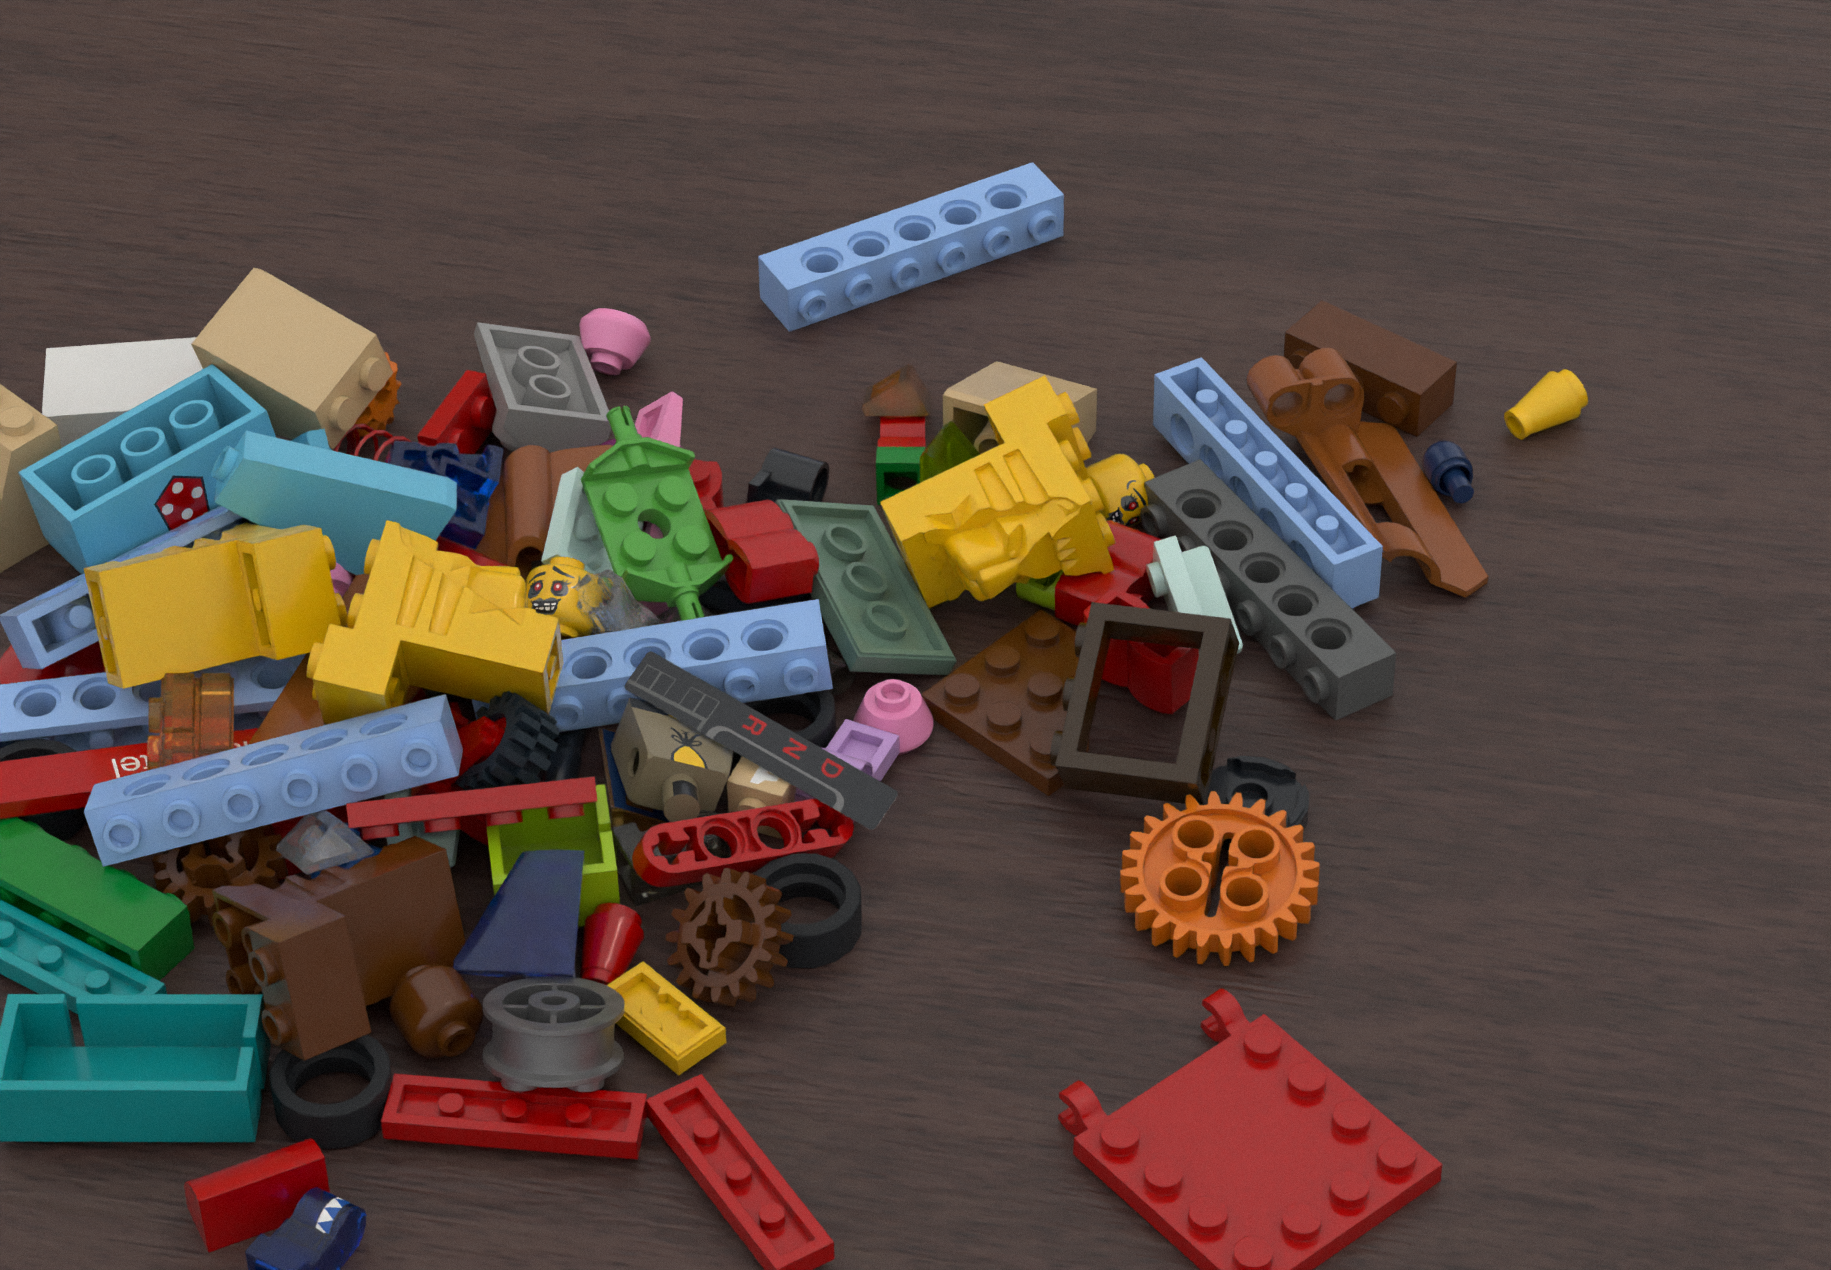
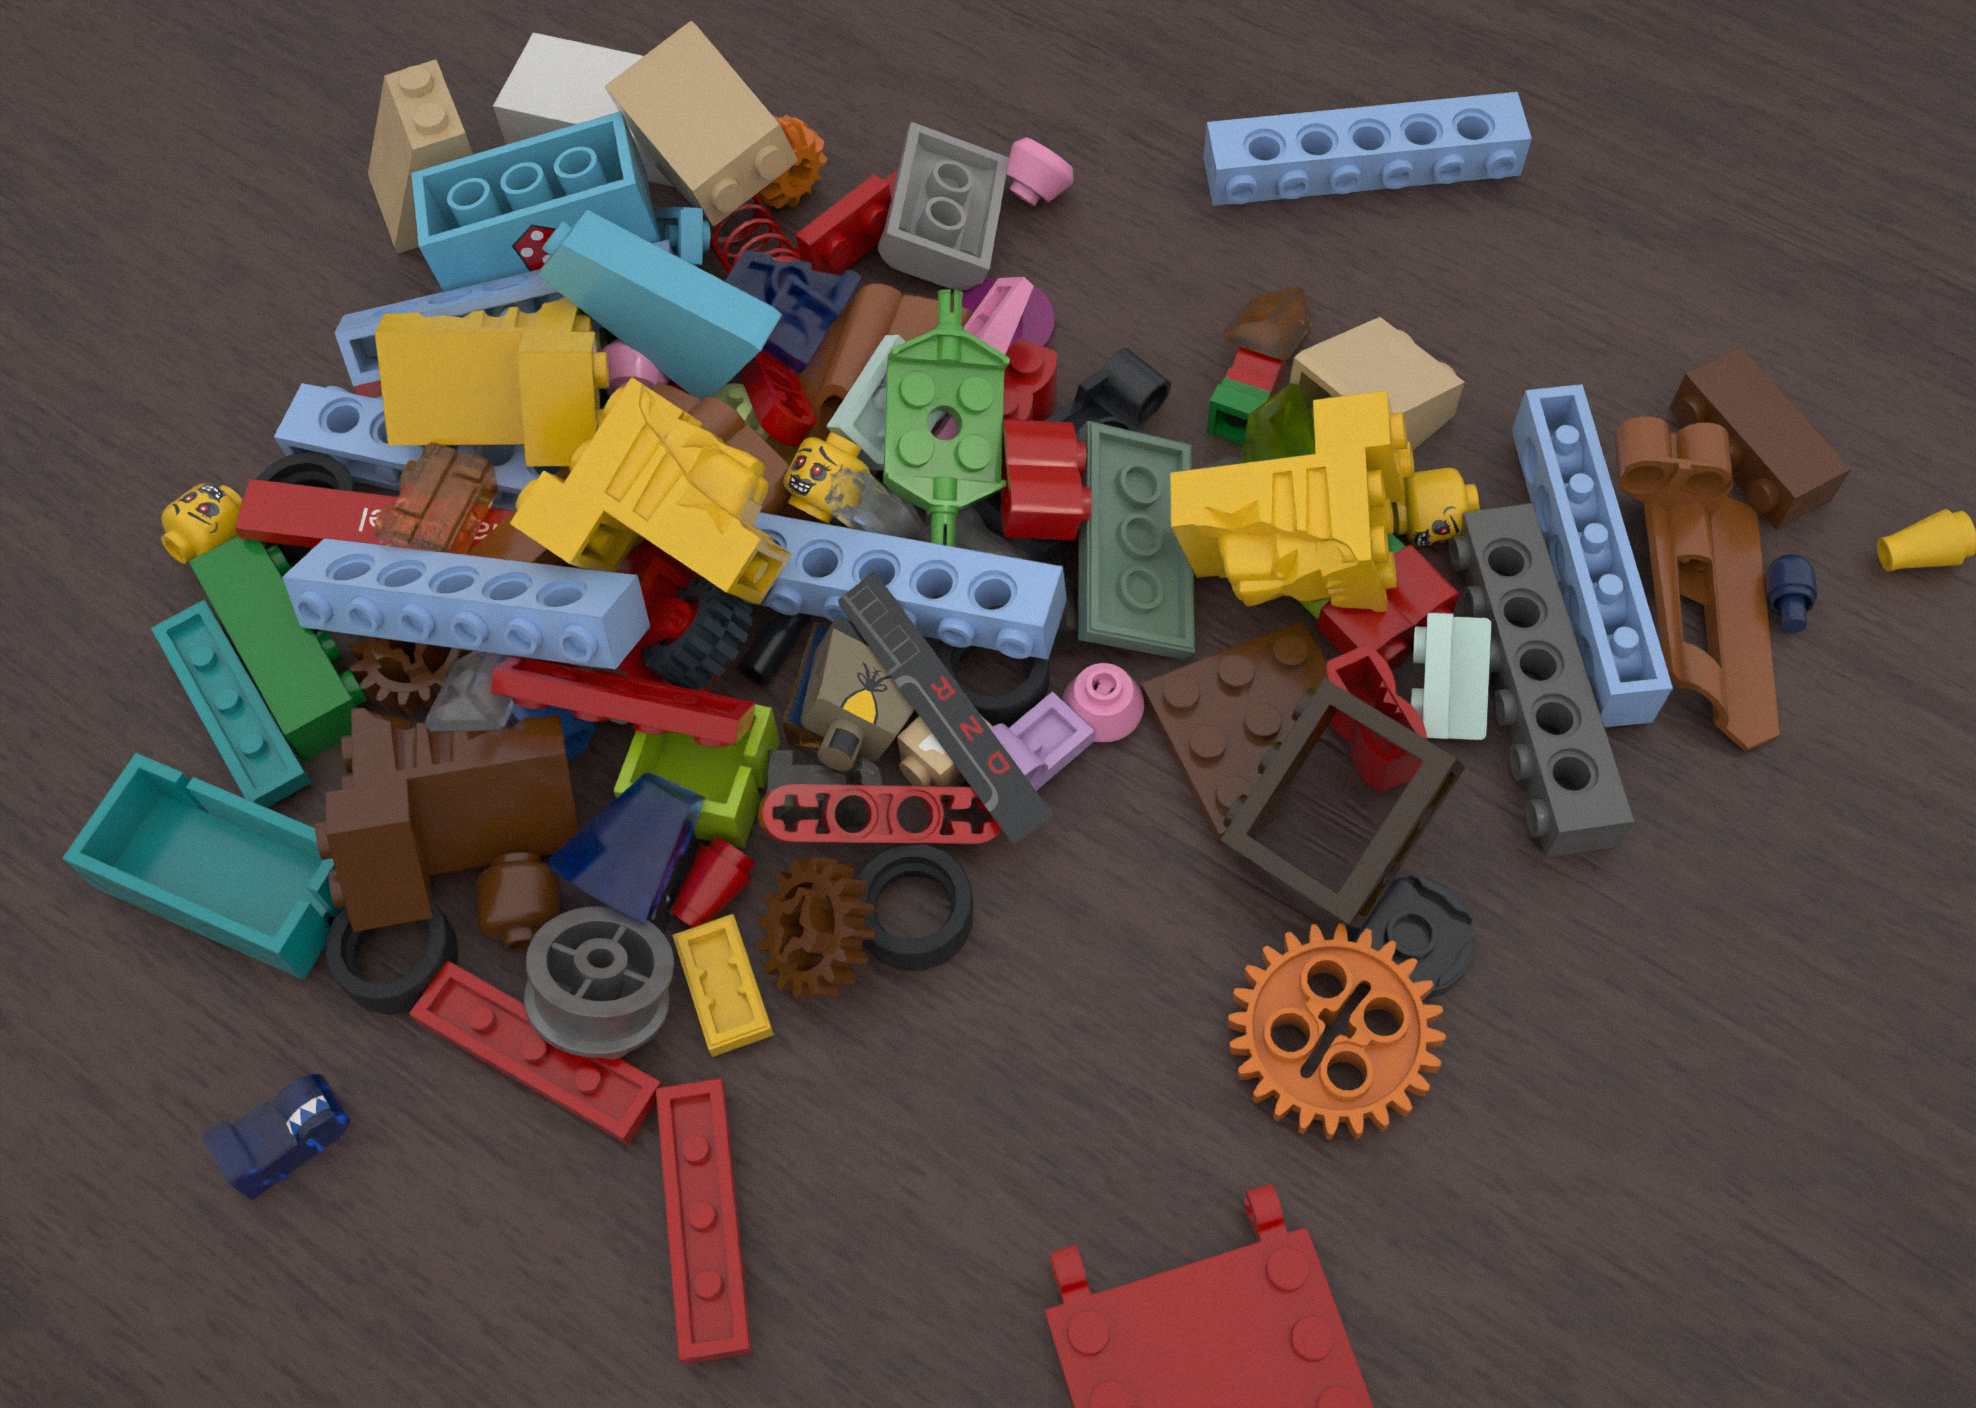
camera: 25 degrees right, 20 degrees up
red brick [184,1138,331,1253] -> none

